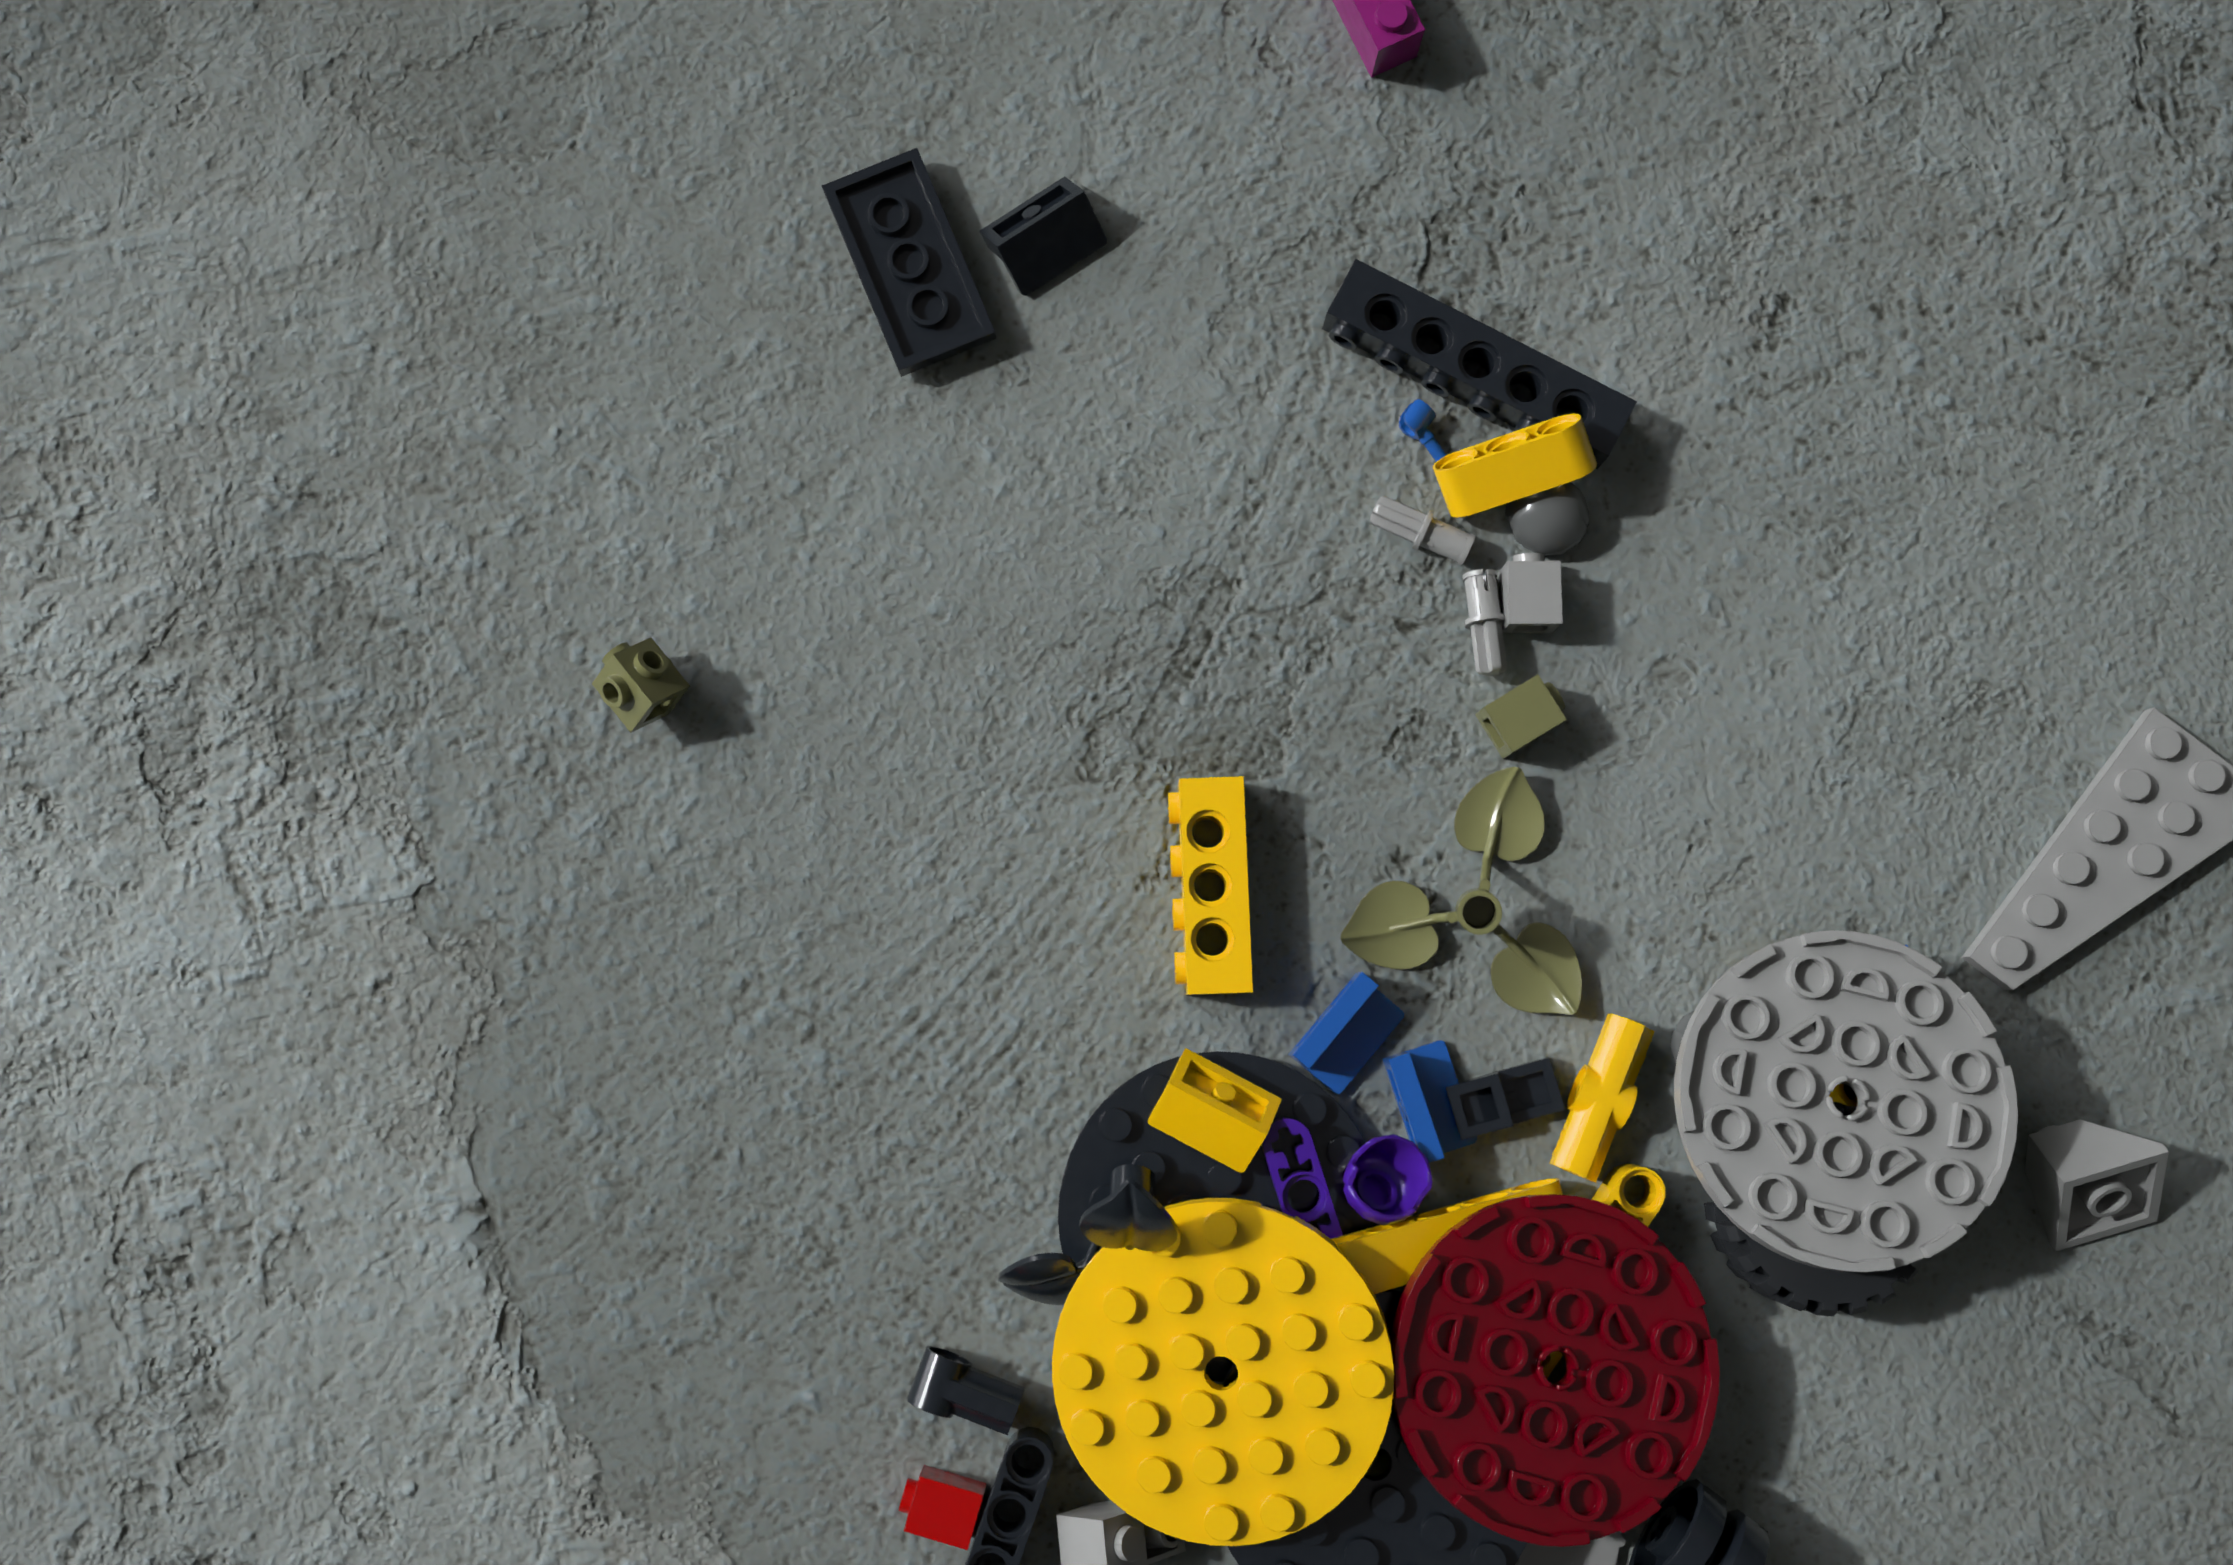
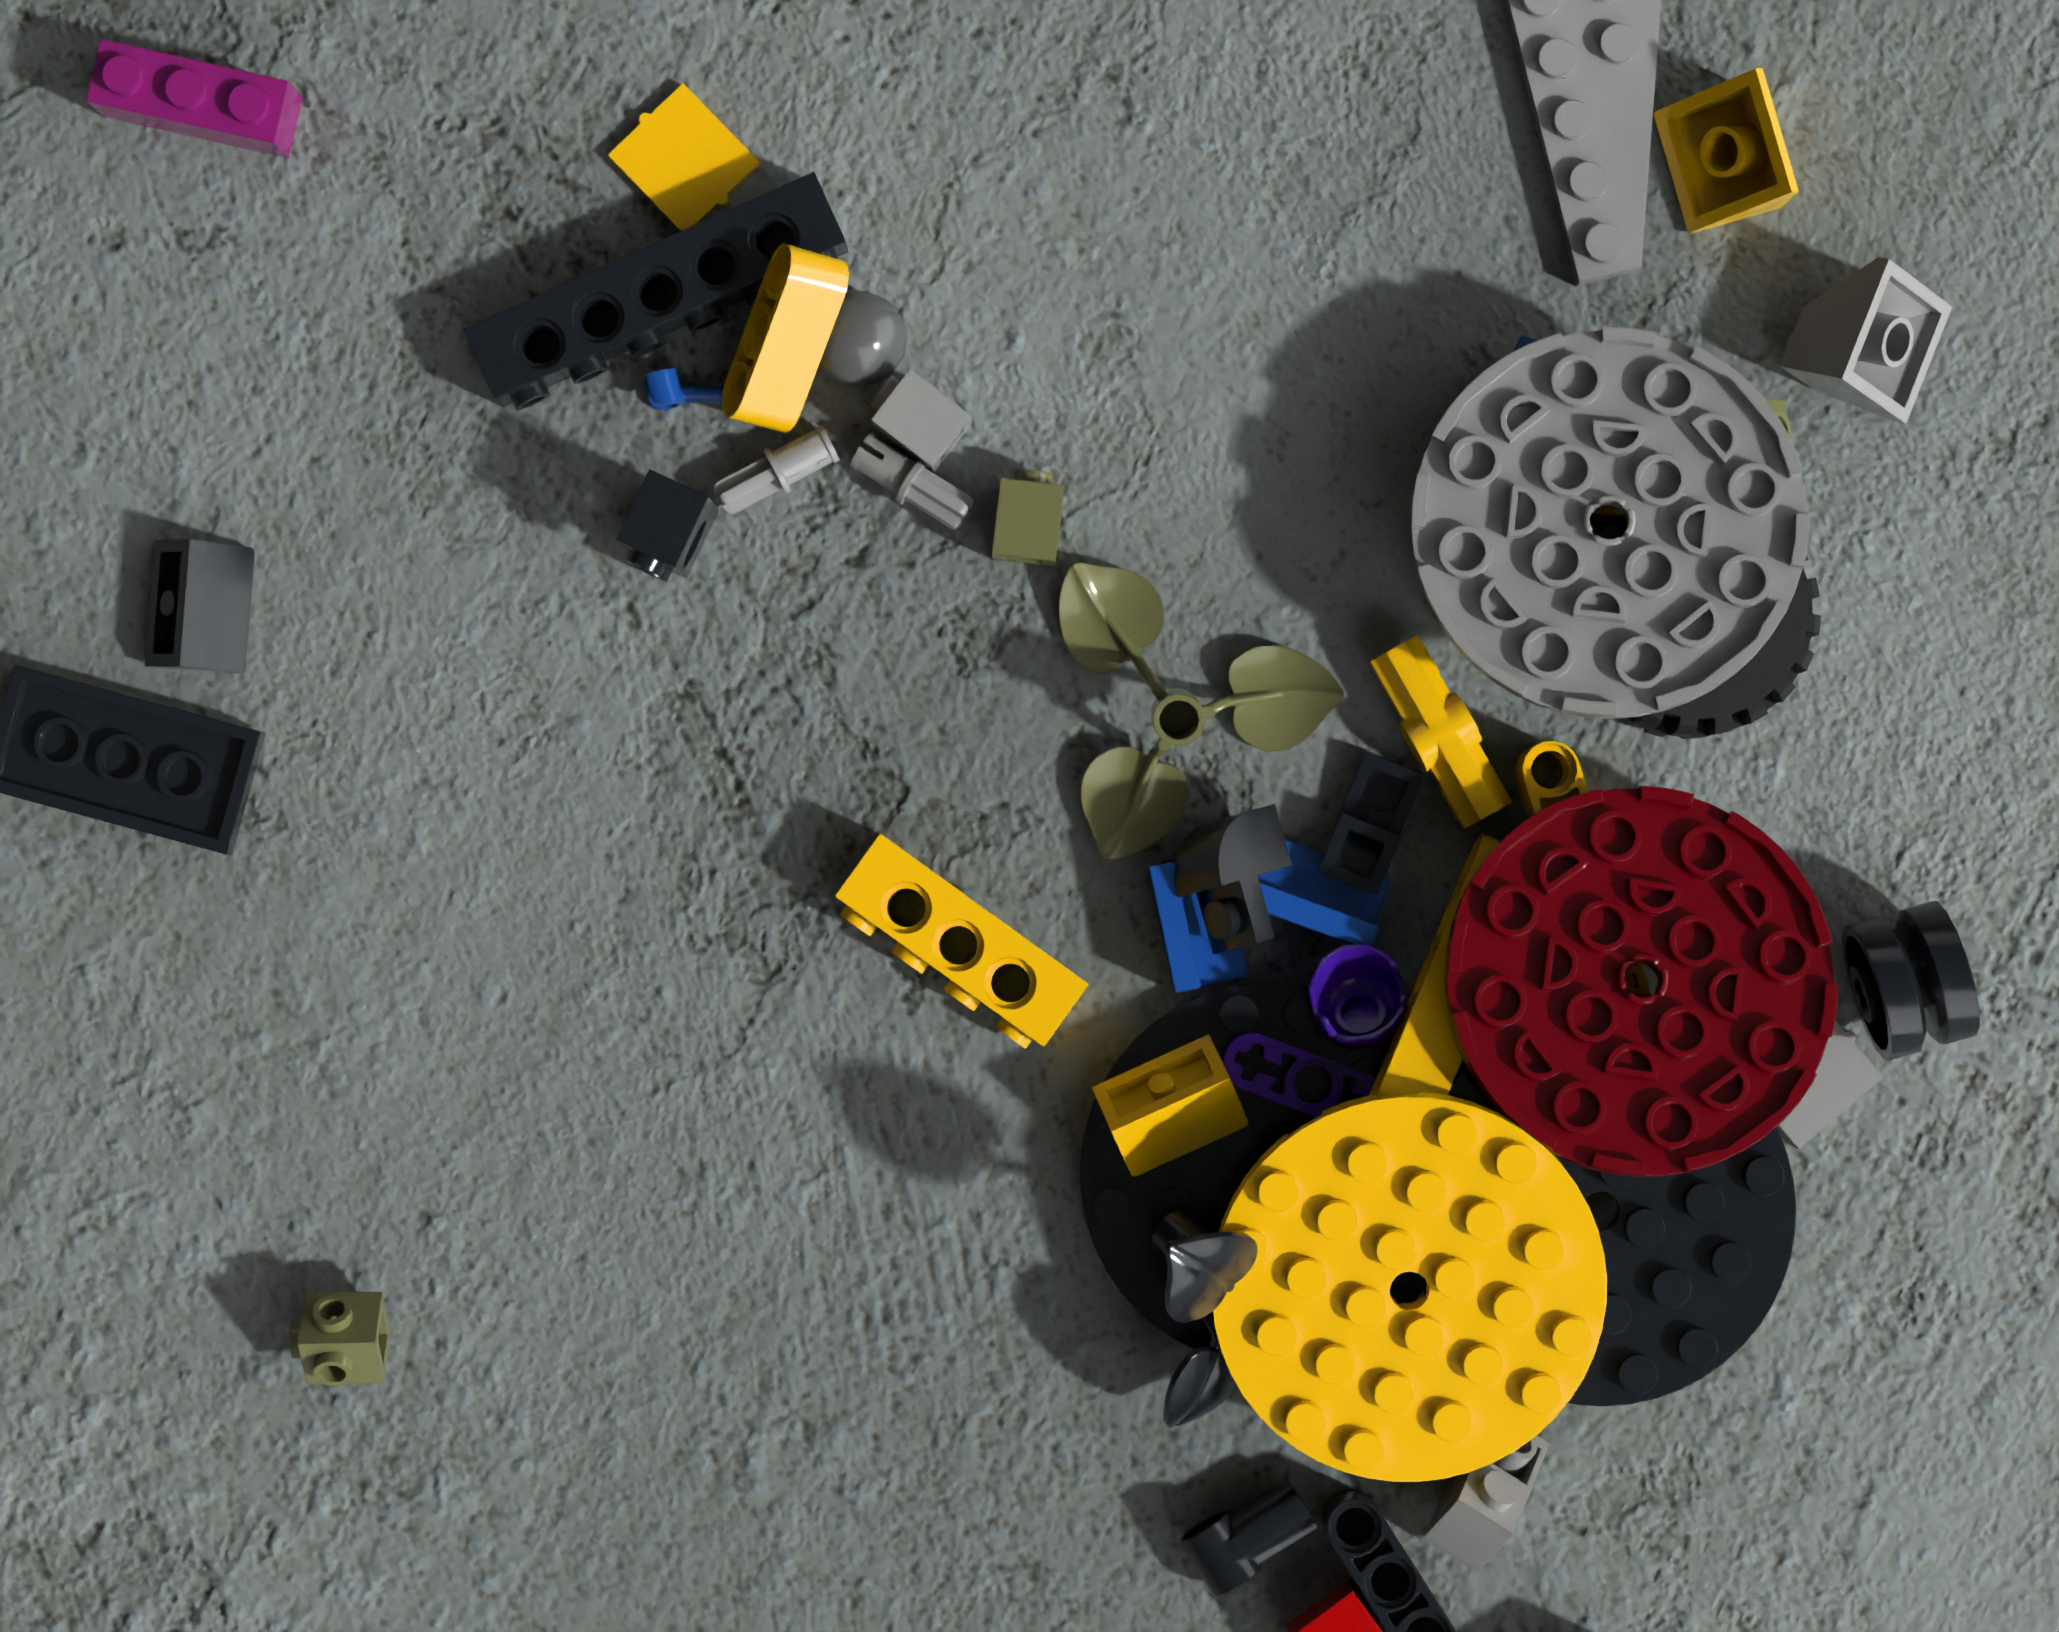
camera: 50 degrees left, 5 degrees up
none -> yellow piece [608,83,760,231]
none -> black brick [616,469,719,582]
none -> black brick [1175,804,1292,954]
none -> yellow slope [1653,68,1799,234]

